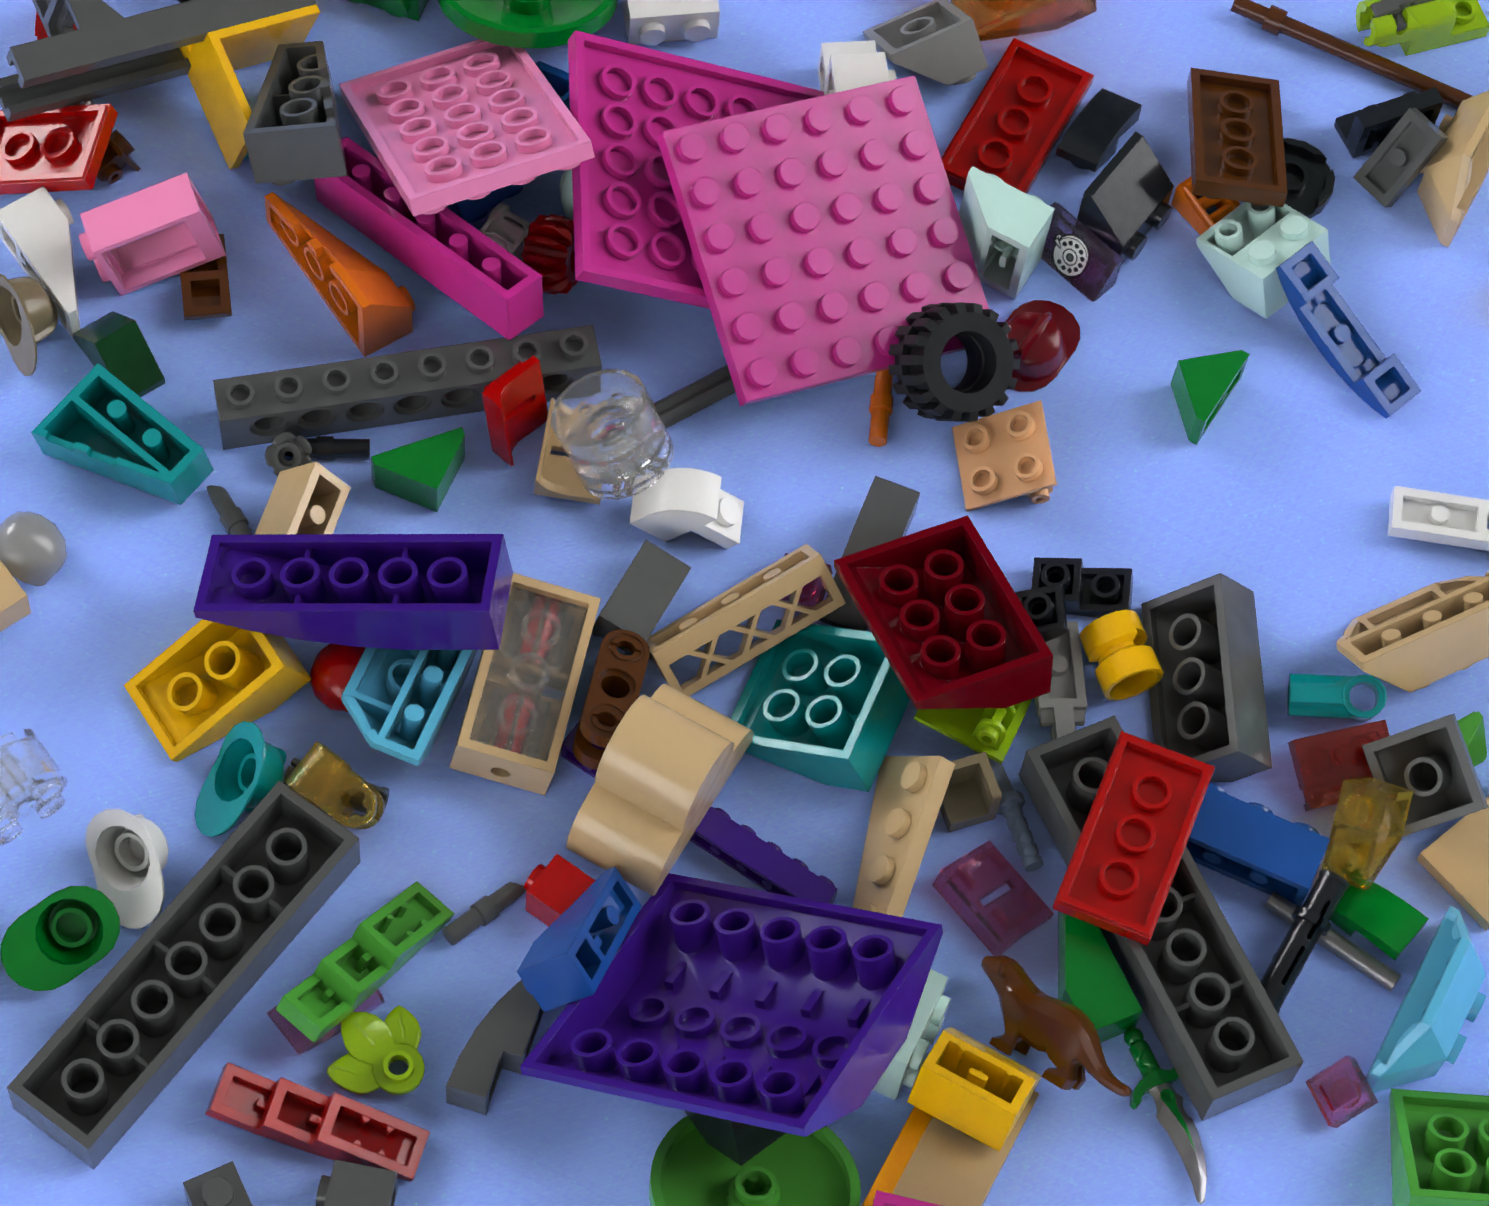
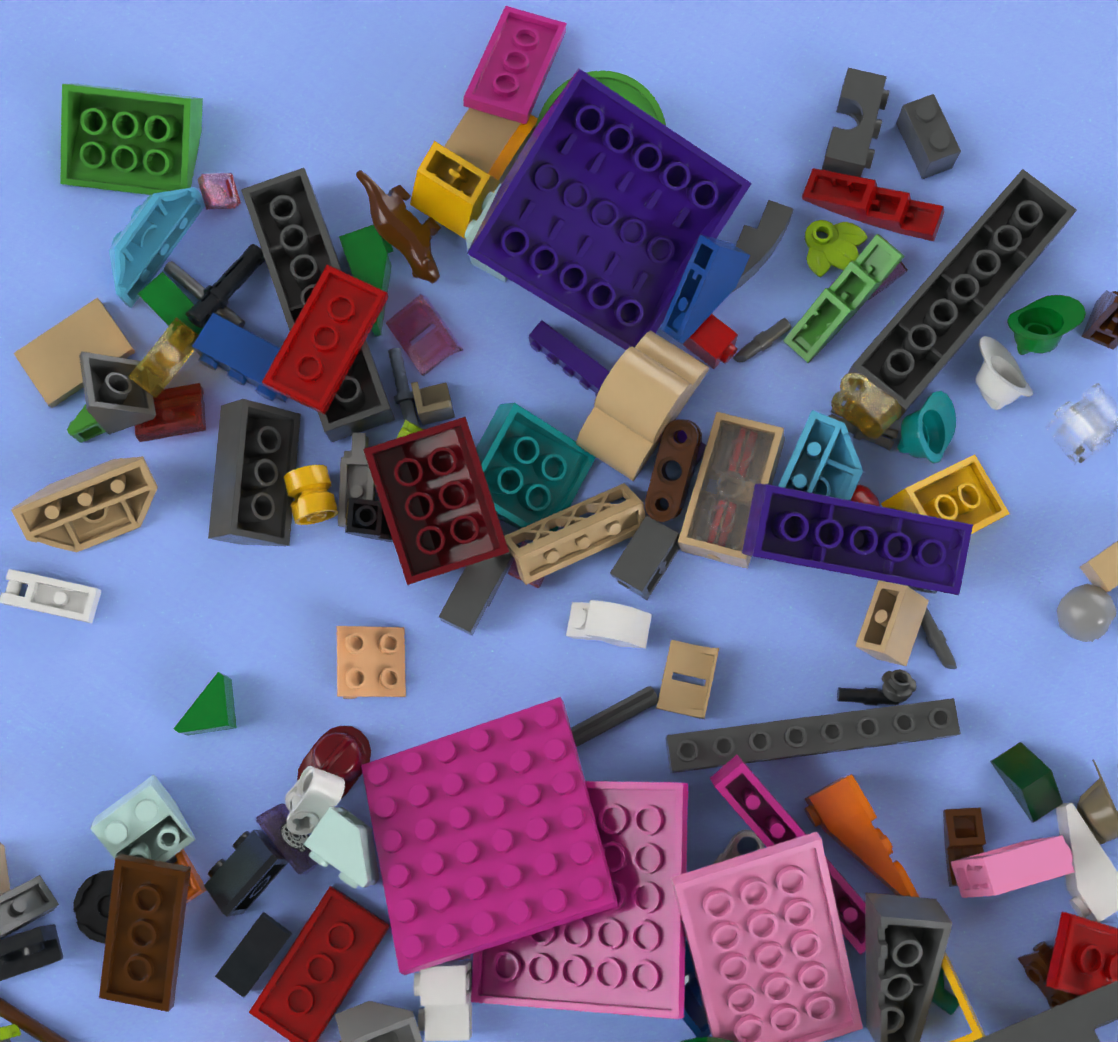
camera: 160 degrees left, 15 degrees up
teal wedge [31,363,214,505] -> none
green slope [371,427,465,512] -> none
red piece [481,355,548,467] -> none
red gear [521,214,578,295] -> none
clear wheel [551,369,673,500] -> none
tan wing [852,756,955,917] -> none
orange piece [868,369,894,447] -> none
black tyre [888,302,1020,422] -> none
black slope [1031,557,1134,618] -> none
piece [1124,1027,1207,1205] -> none
slope [1276,241,1422,418] -> none
teal piece [1287,673,1387,722] -> none
none -> white piece [285,766,345,835]

